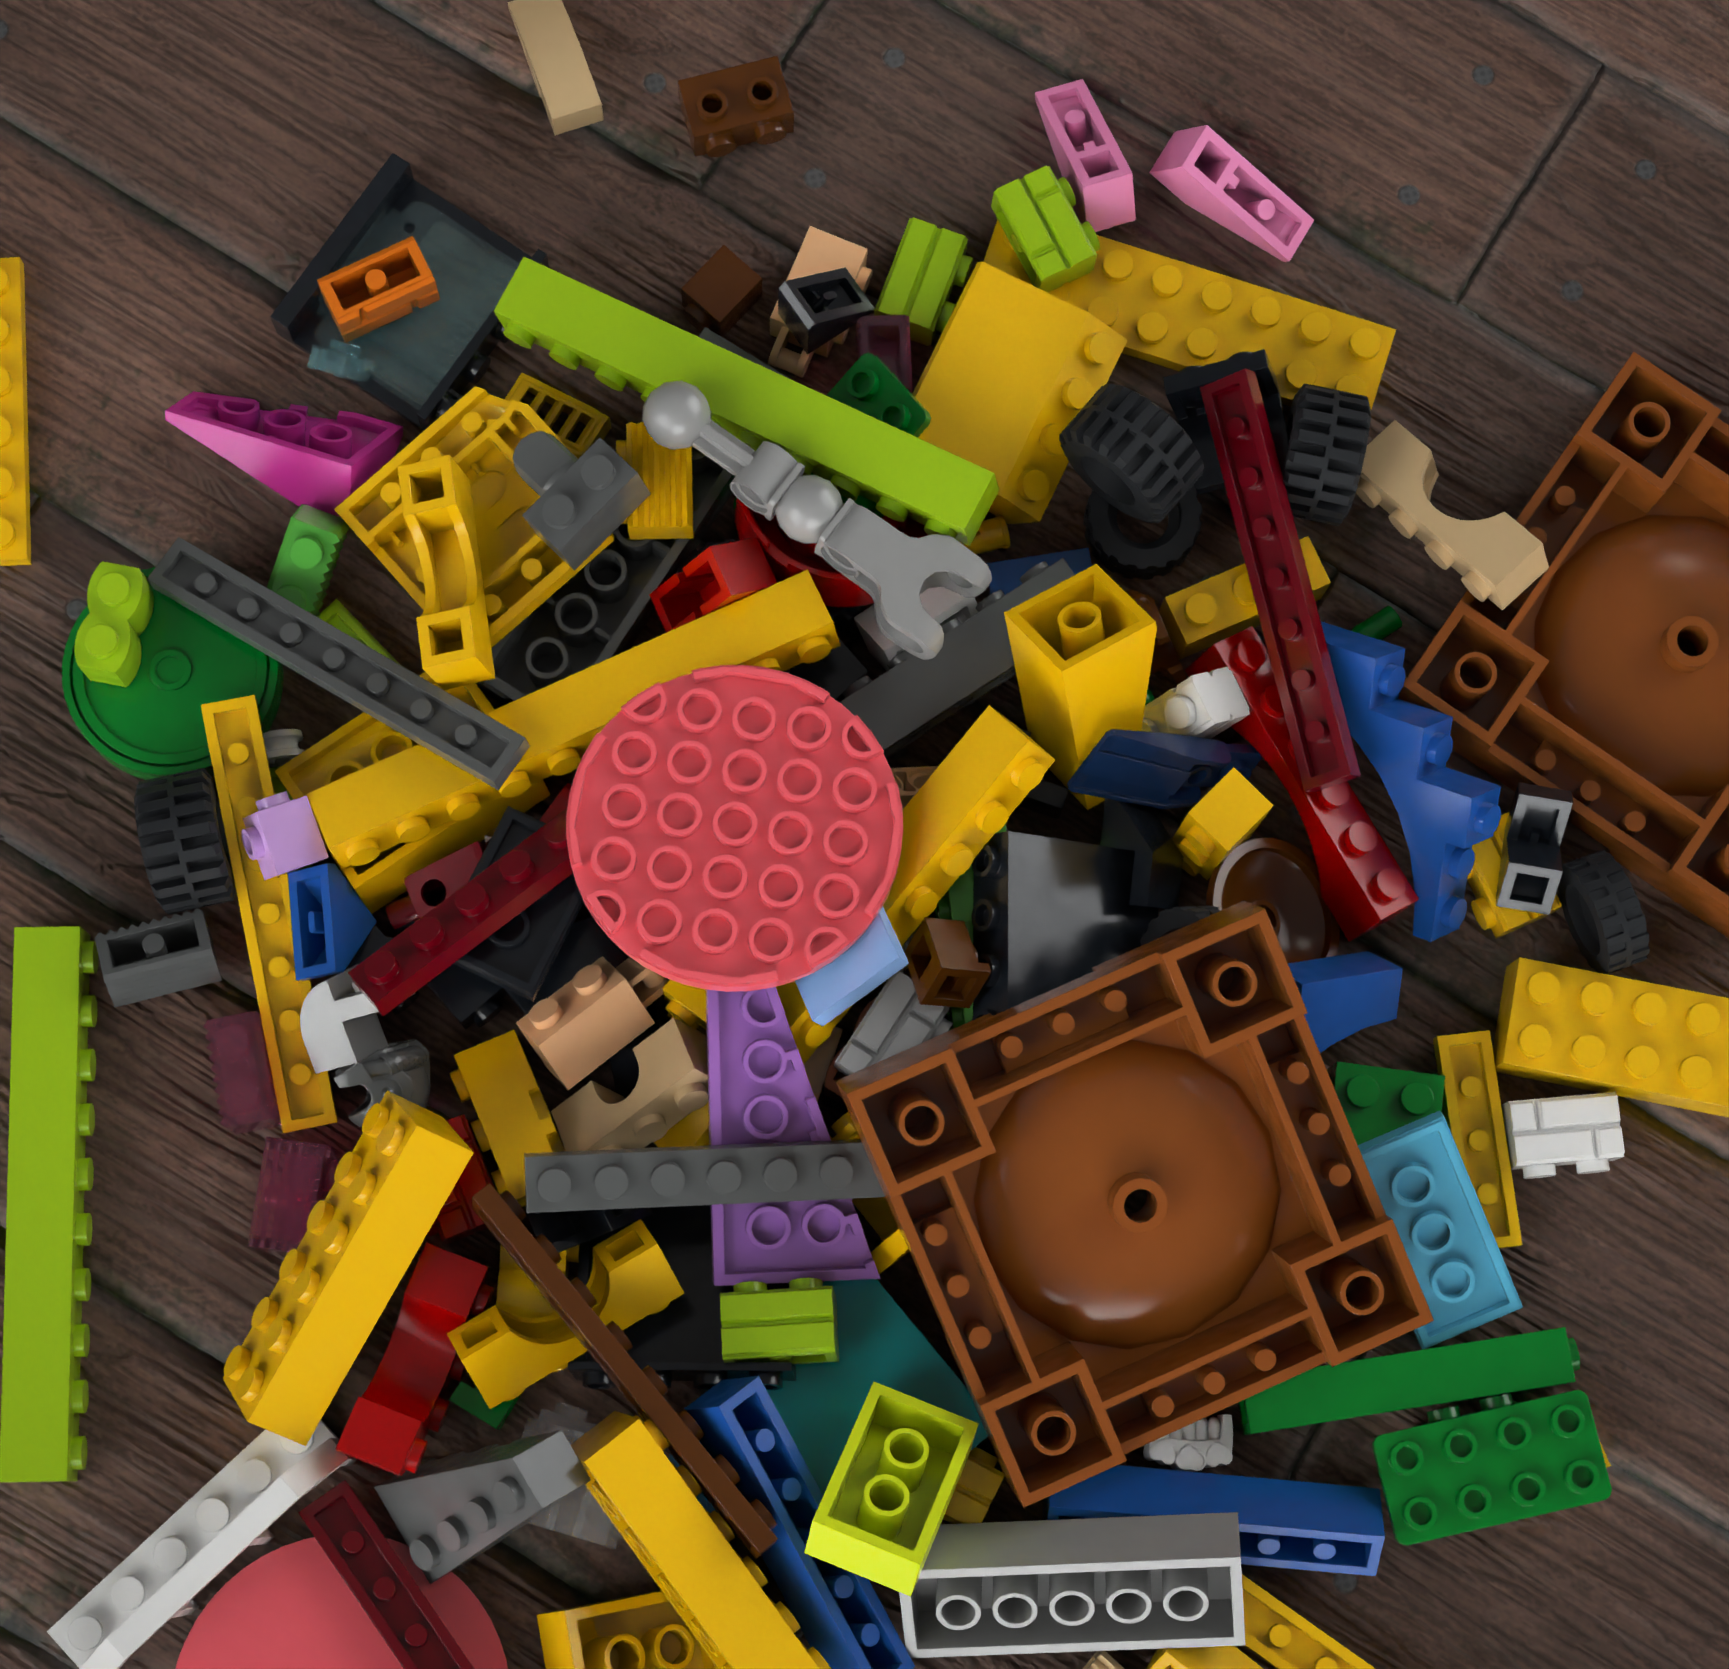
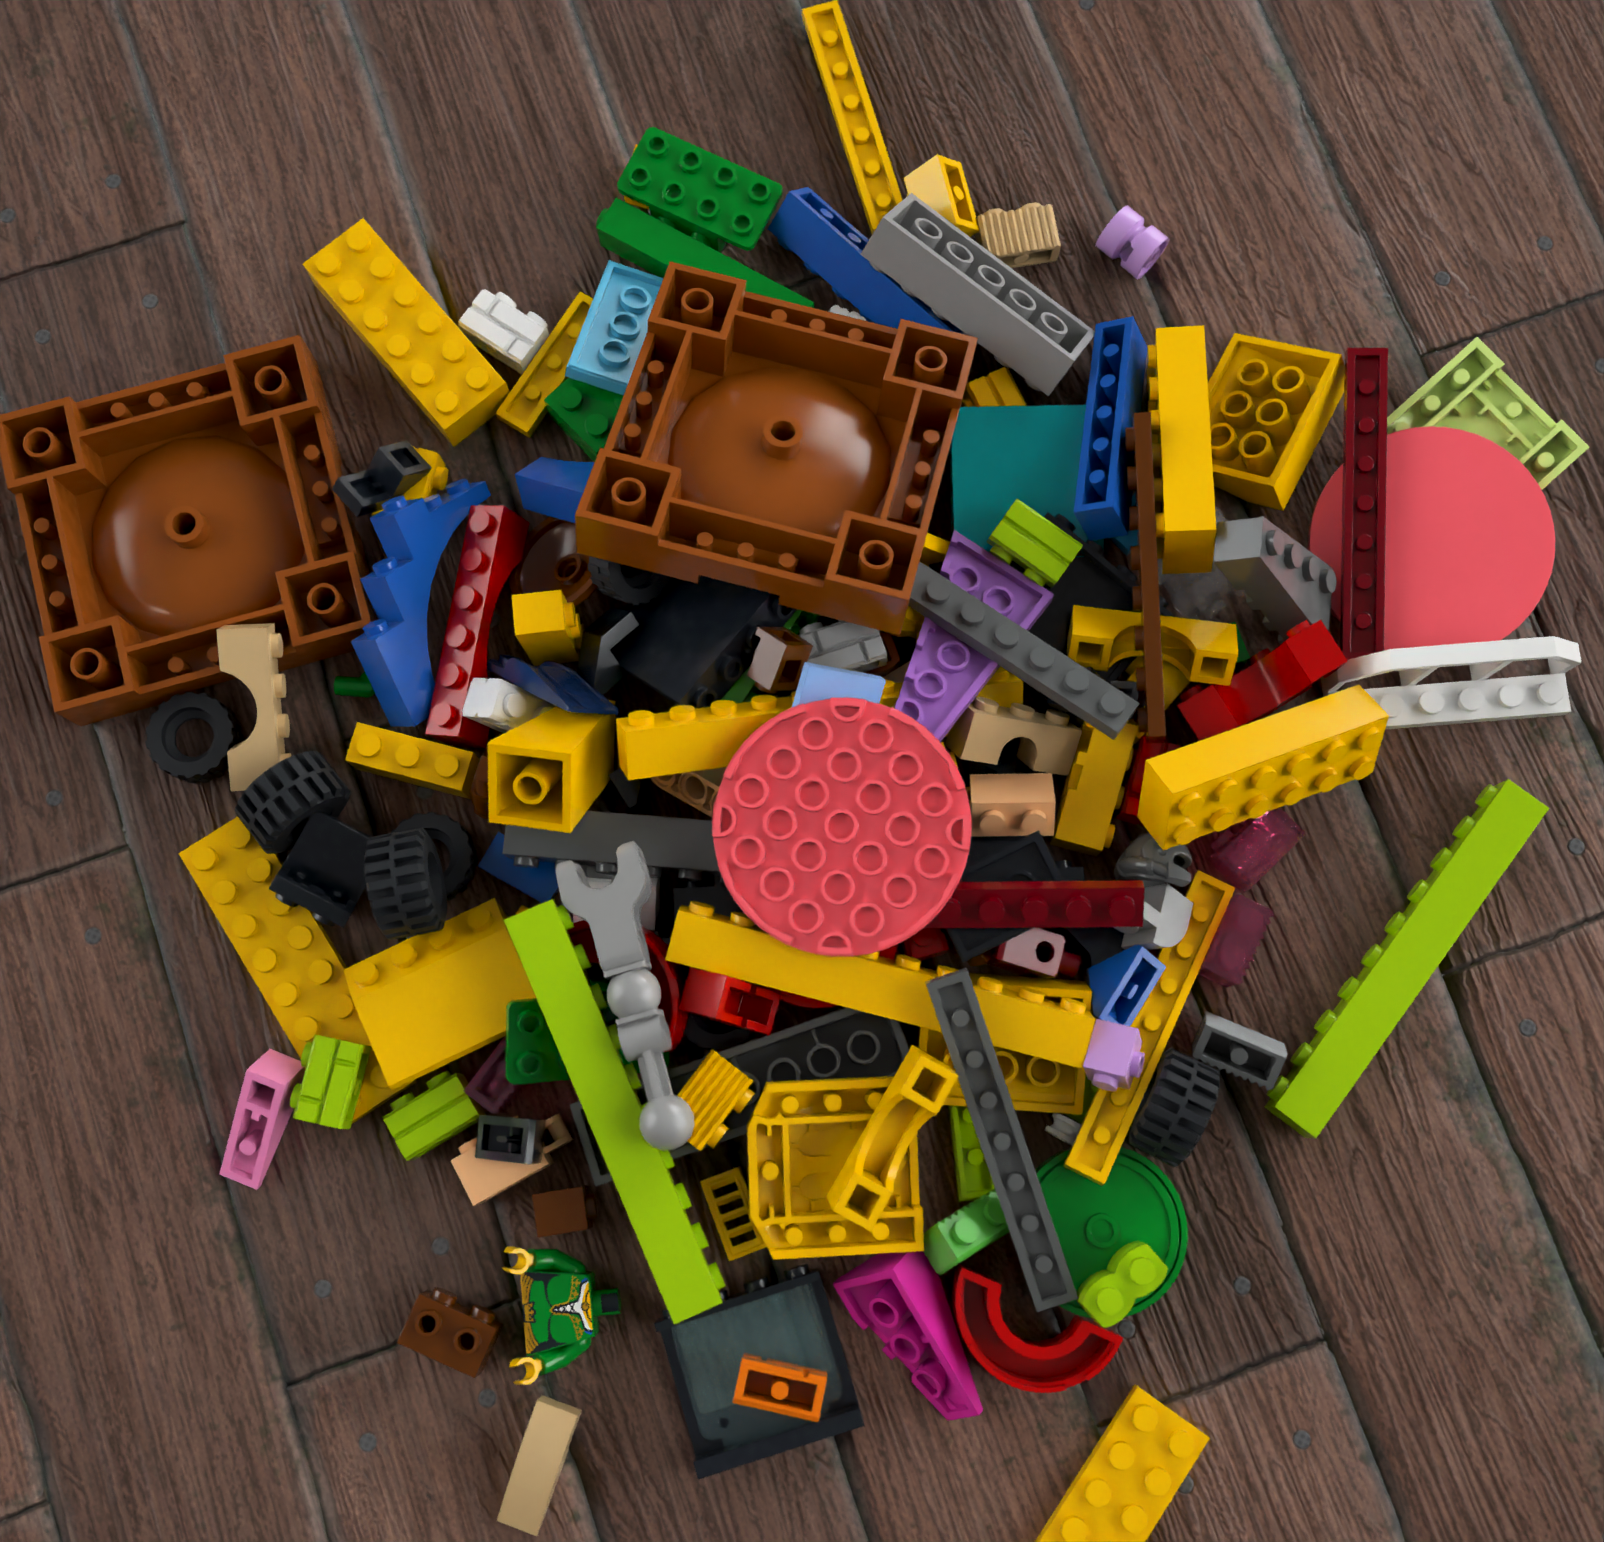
camera: 130 degrees left, 0 degrees up
clear light blue plate [307,338,374,381] -> none
dark grey brick [513,431,651,571] -> none
neon yellow brick [804,1381,979,1597] -> none
bright pink slope [1149,125,1314,262] -> none
dark red plate [1200,368,1361,792] -> none
black tyre [1558,850,1650,974] -> none
none -> black tyre [145,692,243,784]
none -> torso [502,1246,621,1385]
none -> red brick [952,1264,1124,1393]

